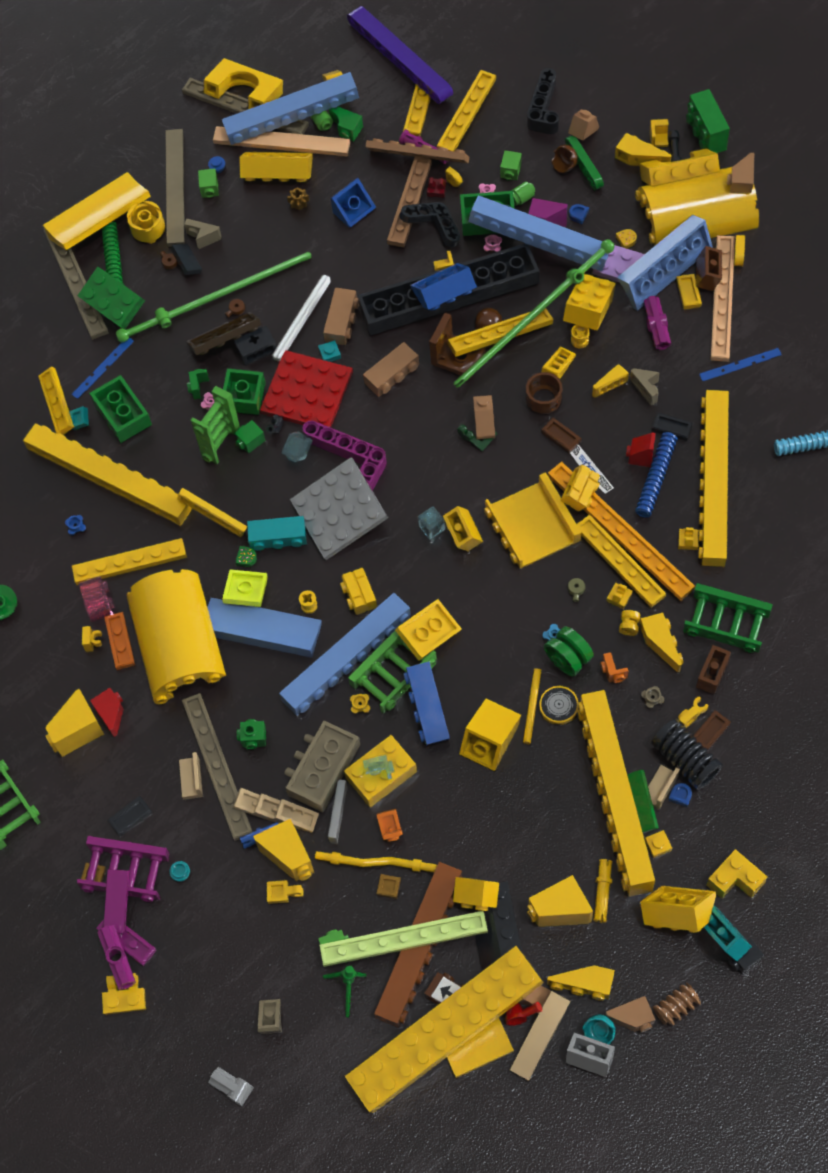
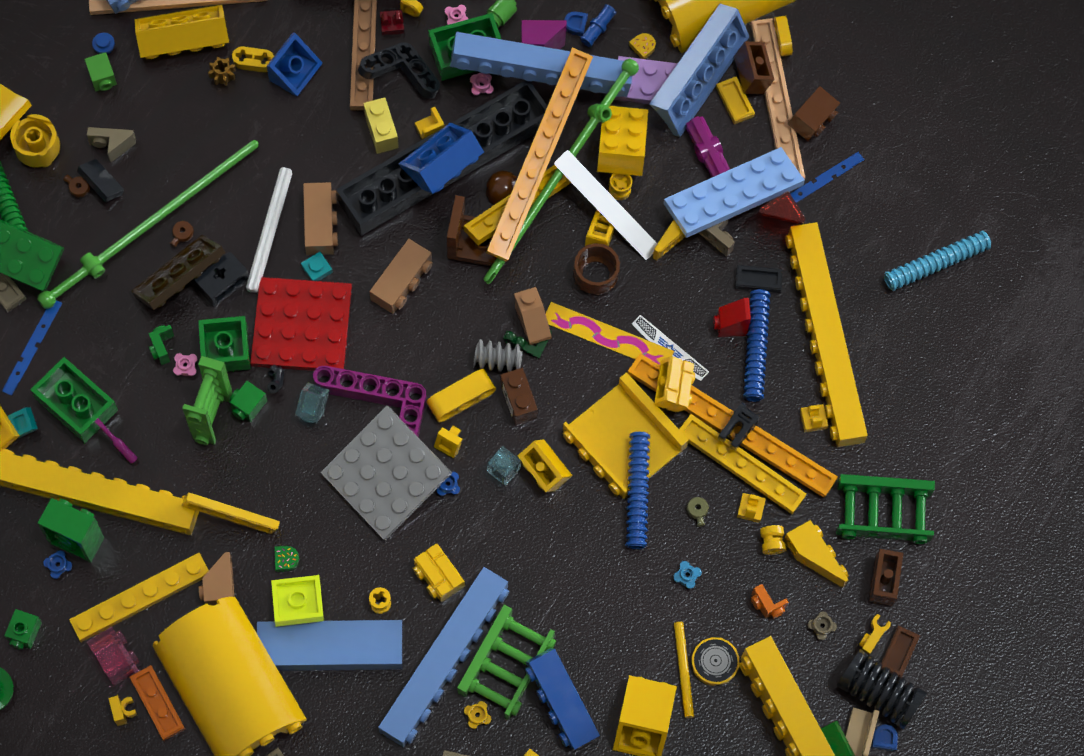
camera: 25 degrees left, 5 degrees up
dark tan tile [166,129,185,247] -> none
teal brick [247,516,307,551] -> none
yellow plate [395,599,462,660] -> none
reddish brown tile [541,418,582,454] -> none
green wheel [544,626,594,676] -> none
none -> green brick [4,609,42,650]
none -> green brick [38,498,105,563]
none -> magenta piece [94,418,138,464]
none -> medium nougat slope [199,552,235,606]
none -> yellow beam [232,47,274,72]
none -> light yellow brick [364,97,399,154]
none -> yellow beam [426,369,496,422]
none -> yellow tile [434,426,462,458]
none -> blue plate [437,472,460,496]
none -> light grey piece [473,339,523,372]
none -> light orange plate [486,47,593,262]
none -> reddish brown brick [500,368,538,426]
none -> yellow sticker [546,302,674,365]
none -> white sticker [554,150,657,260]
none -> blue pin [580,4,617,47]
none -> blue piece [626,431,650,549]
none -> light blue plate [664,147,805,238]
none -> black piece [718,402,762,451]
none -> clear red slope [758,191,805,225]
none -> reddish brown brick [788,86,840,141]

